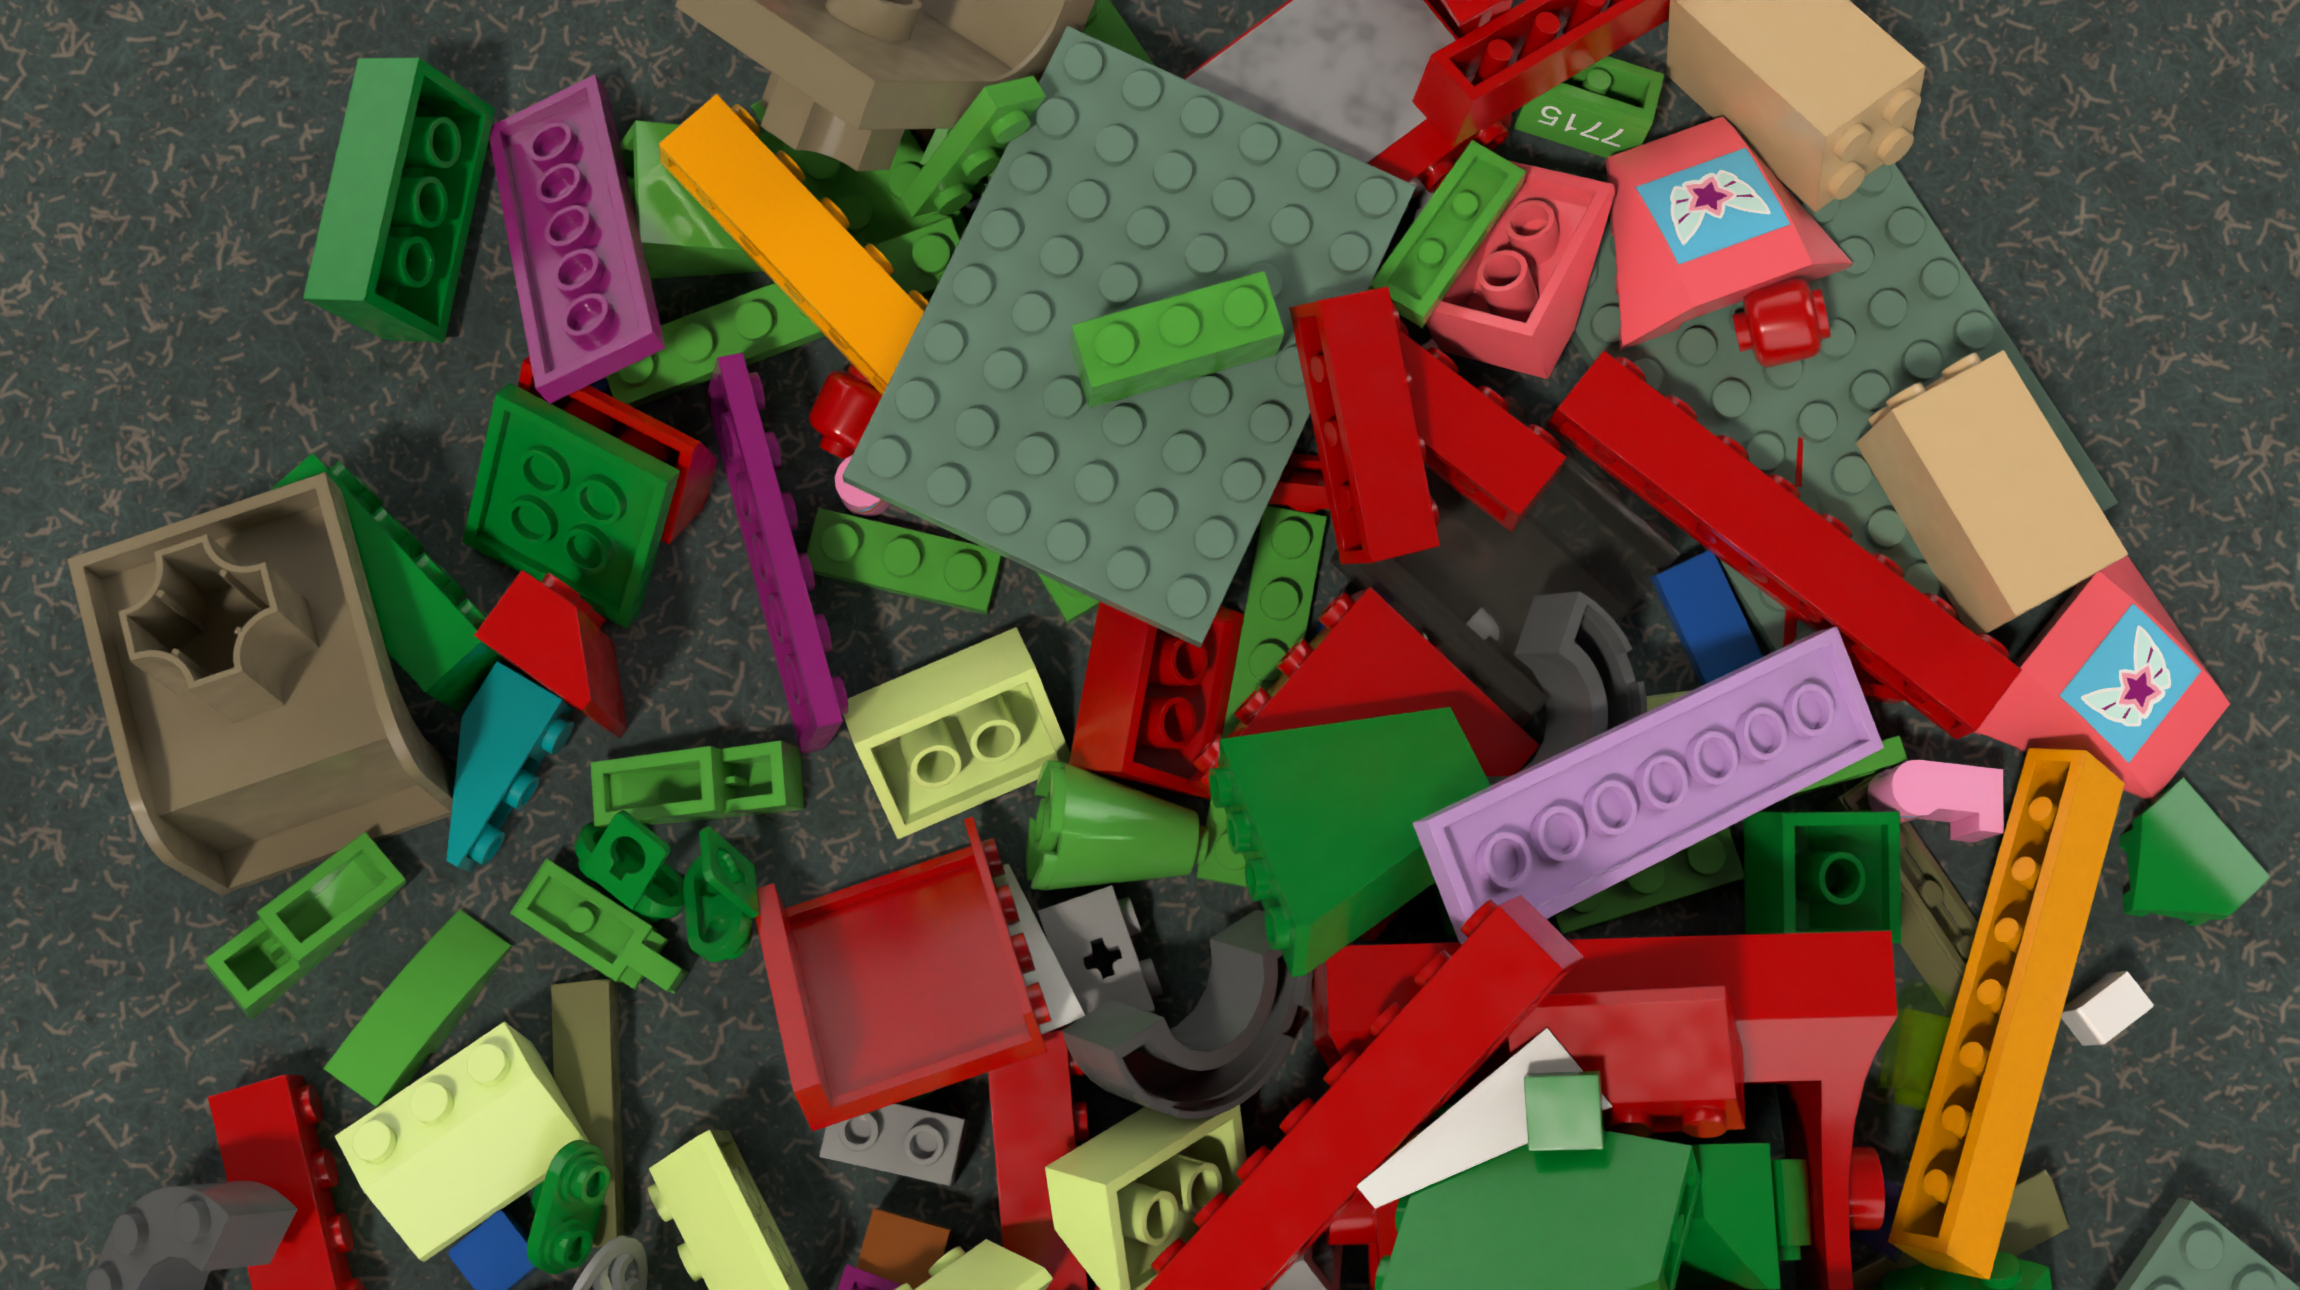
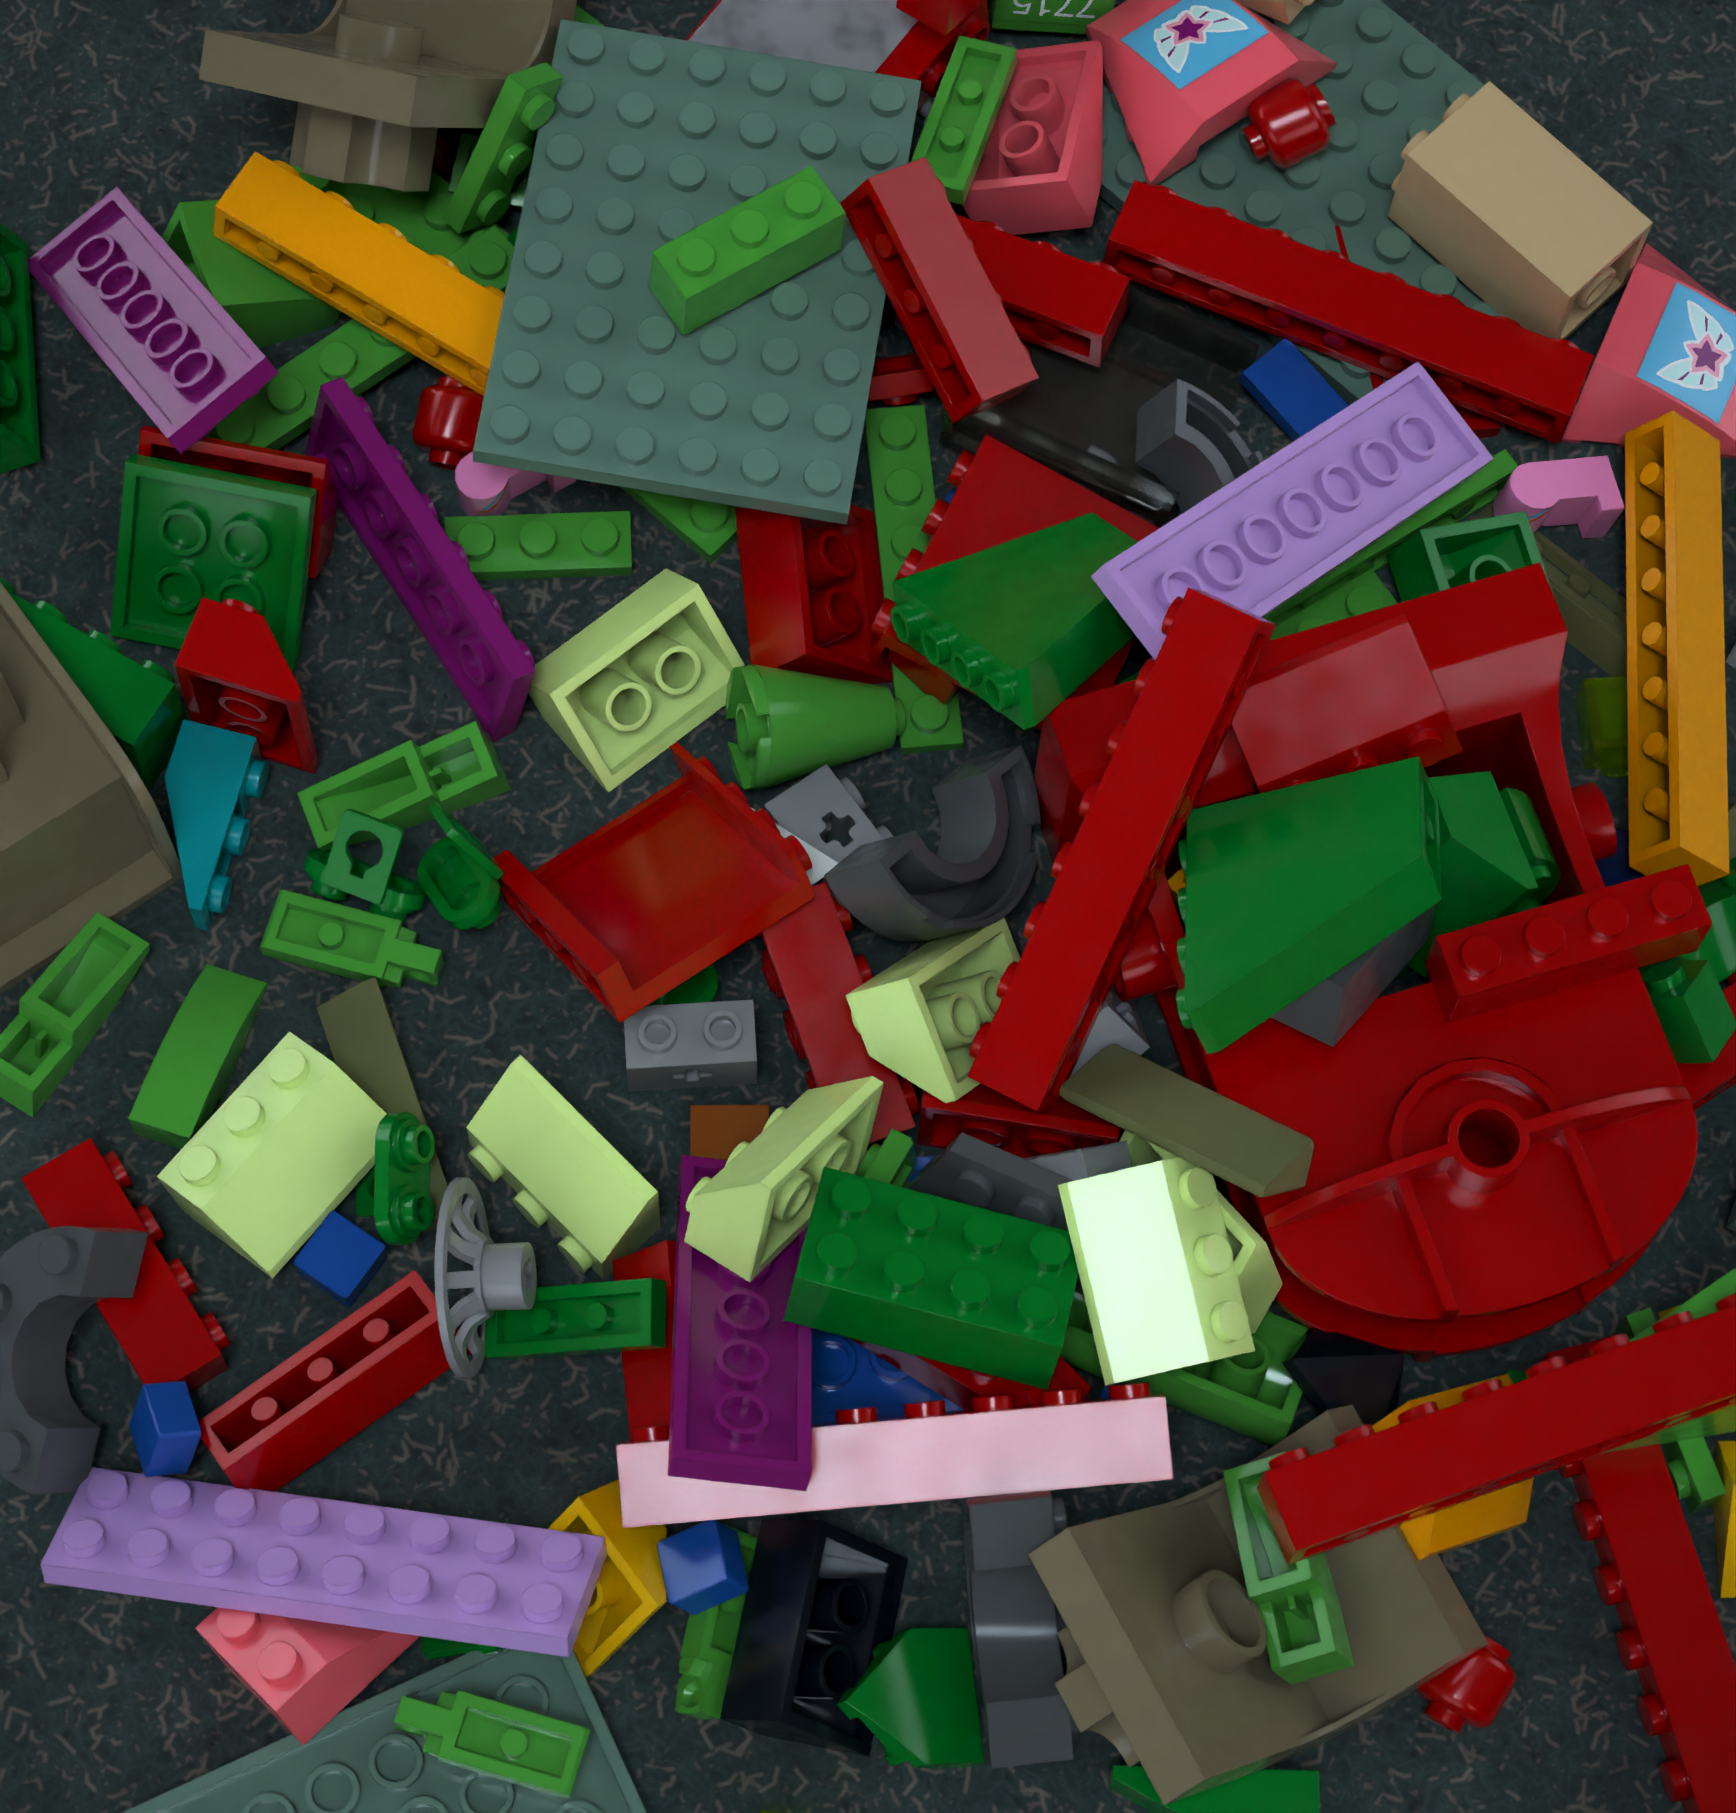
camera: 20 degrees left, 10 degrees down
white sticker [1357,1028,1613,1209] -> none
tile [1524,1071,1605,1151] -> none

